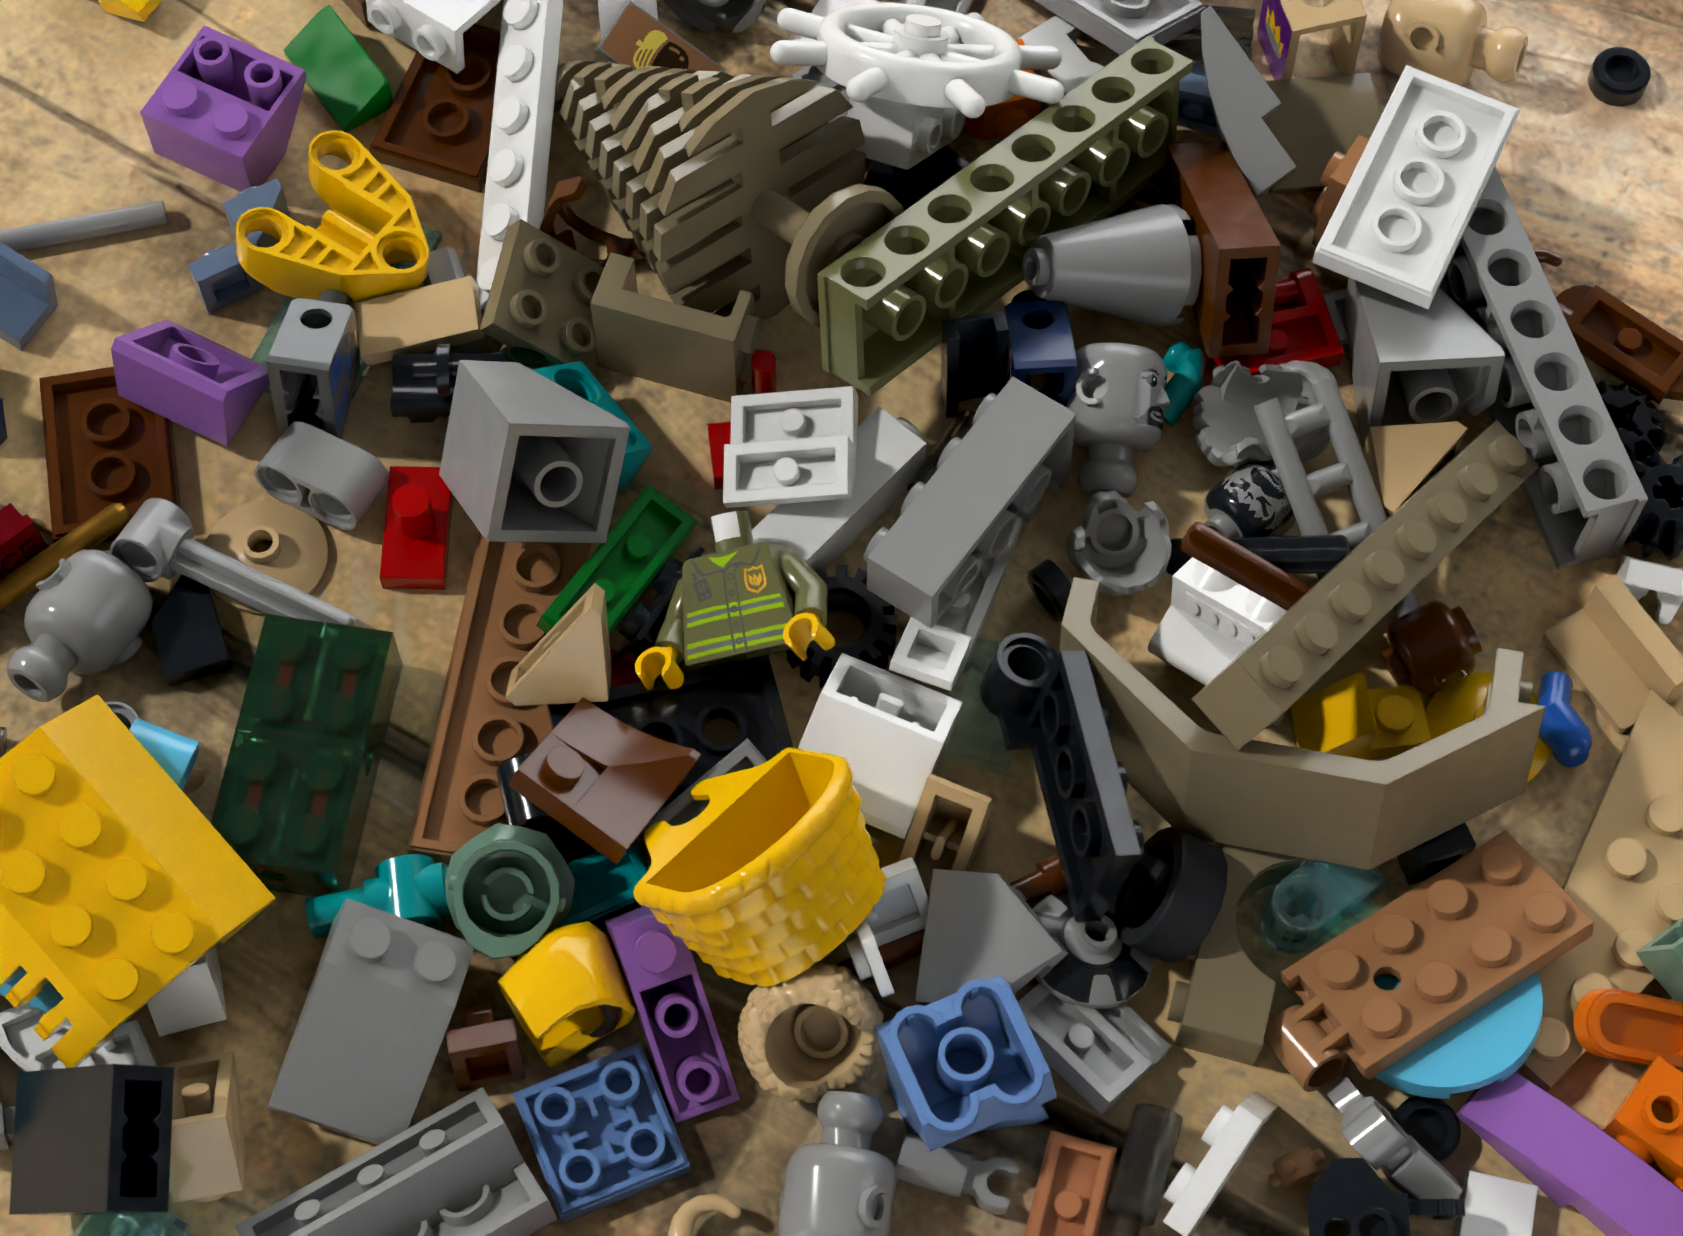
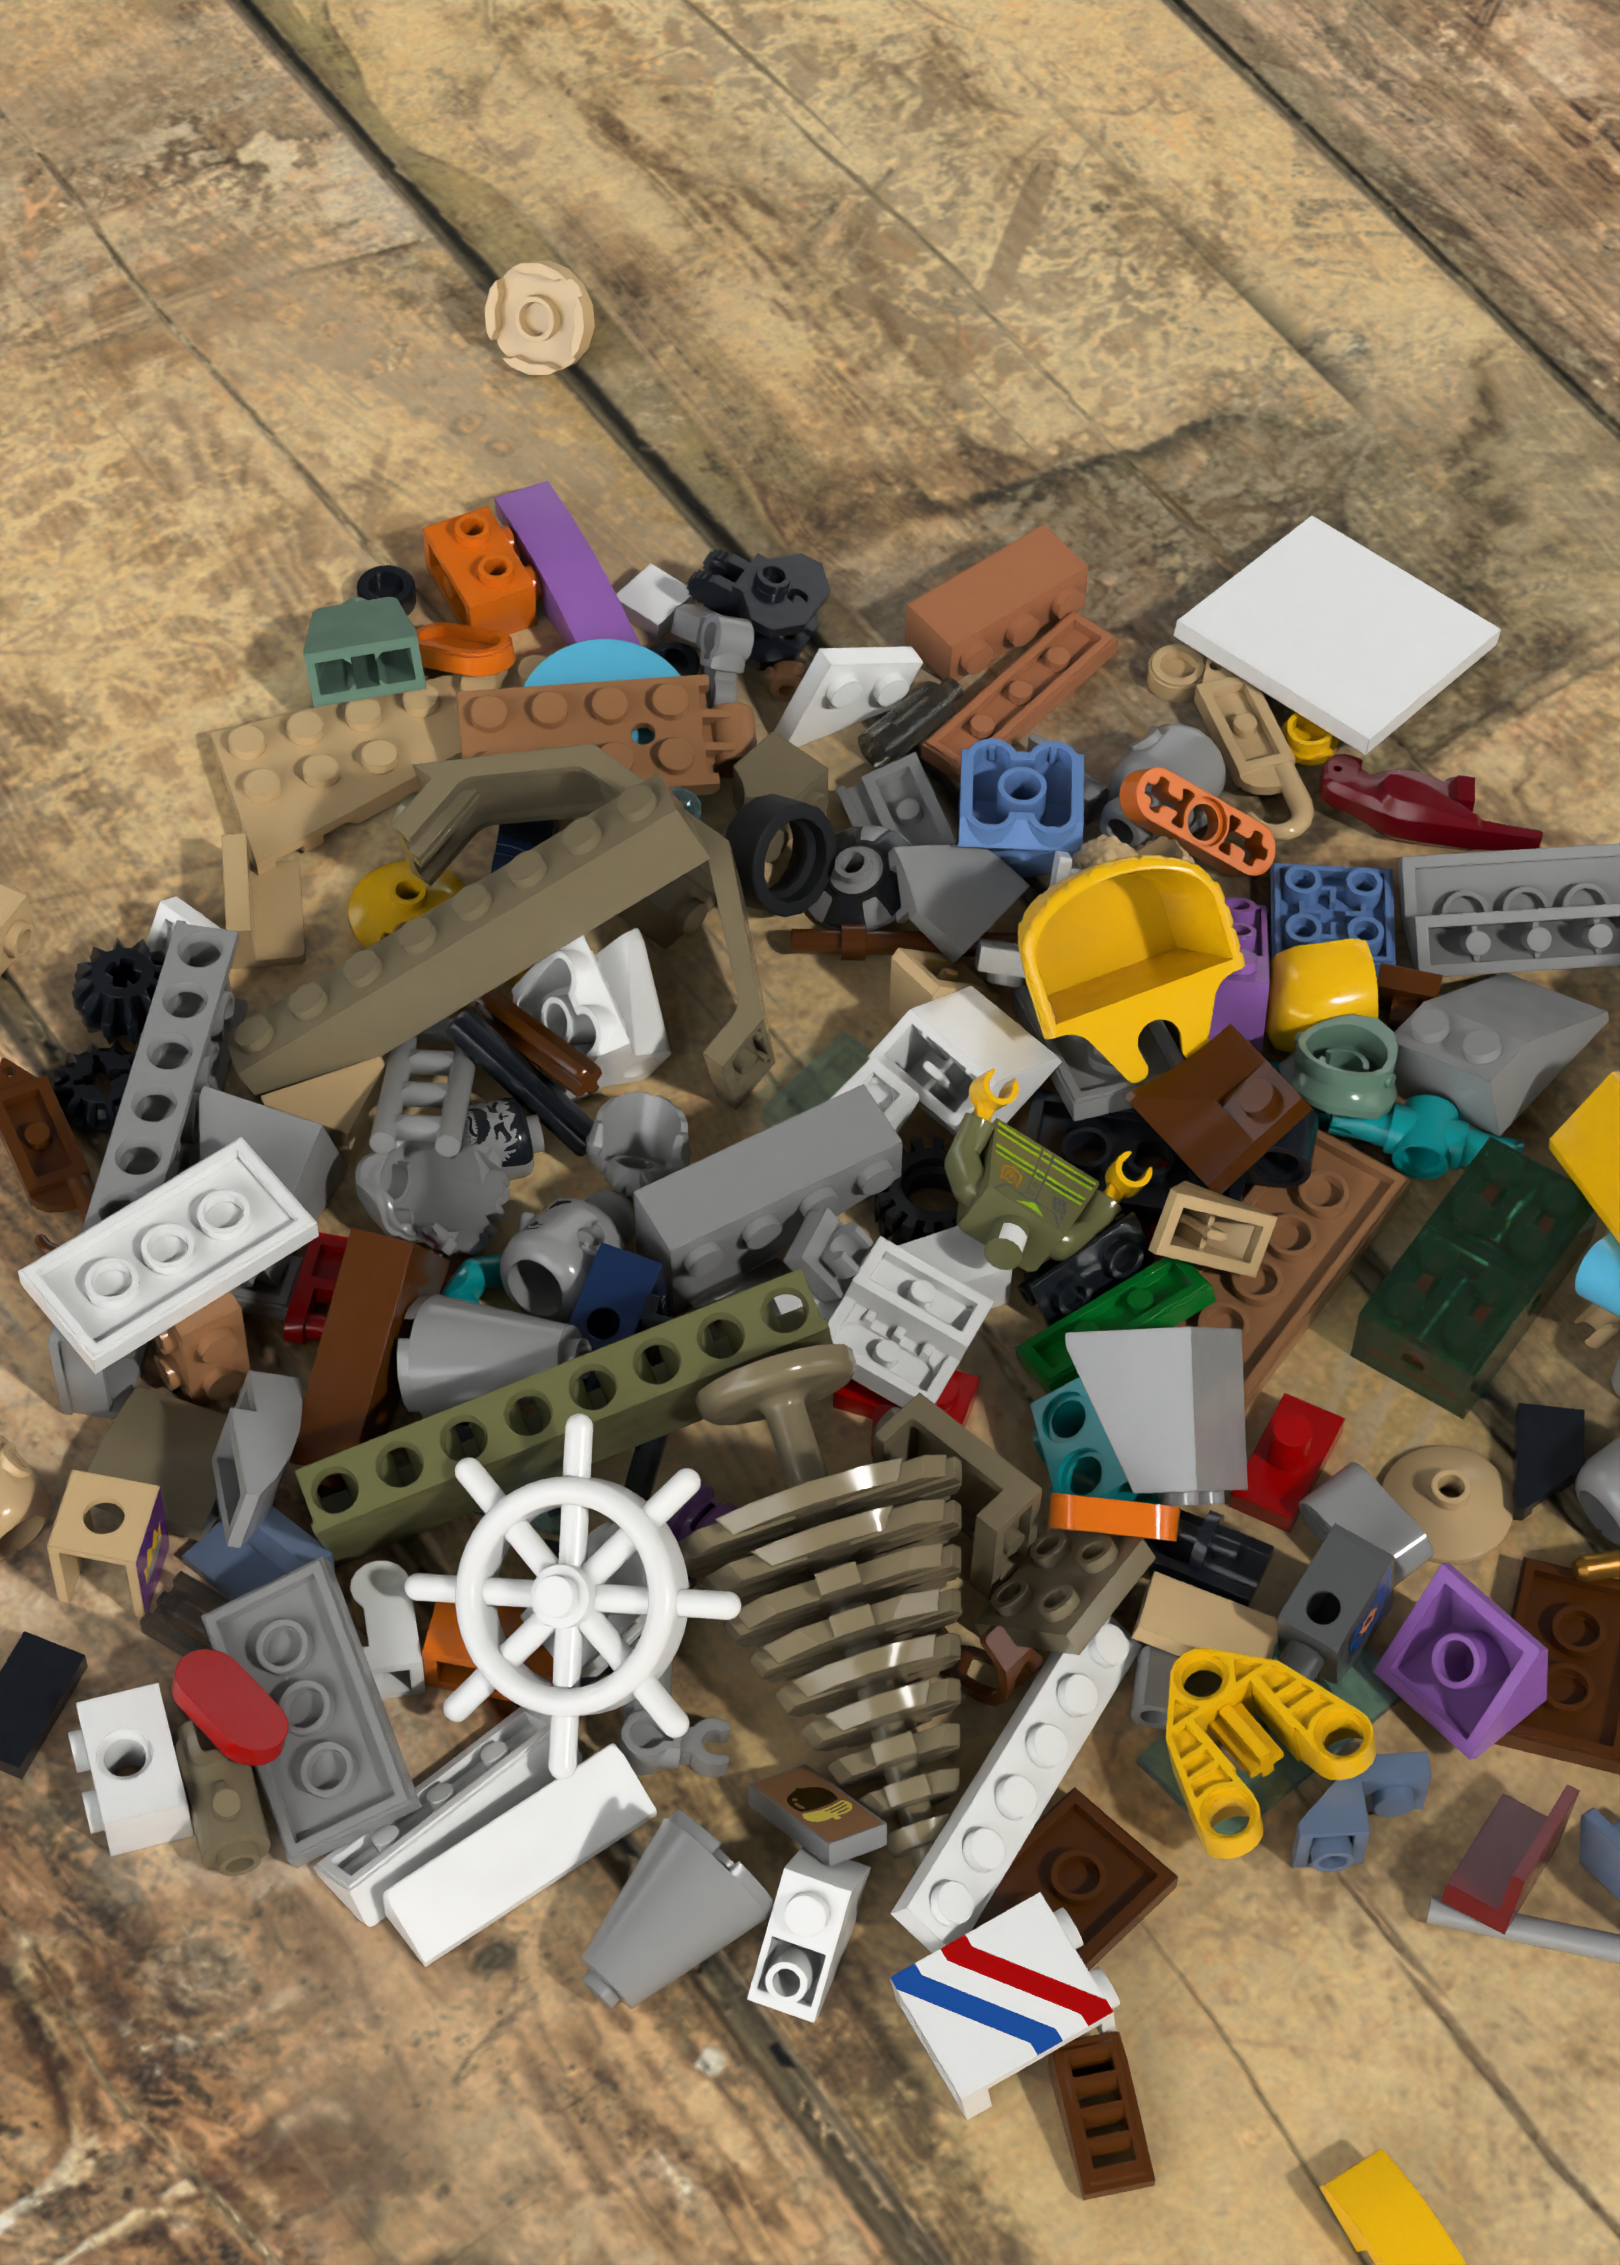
camera: 155 degrees left, 10 degrees down
light grey axle [110,498,357,645] -> none
medium lavender slope [140,25,307,192] -> none
green slope [284,5,393,133] -> none
black hinge [980,632,1144,922] -> none
black tile [1027,559,1072,623] -> none
blue arm [1537,671,1592,767] -> none
none -> light grey tile [783,1207,874,1303]
none -> orange beam [1047,1493,1180,1542]
none -> orange beam [1119,767,1276,877]
none -> panel [1441,1784,1580,1935]

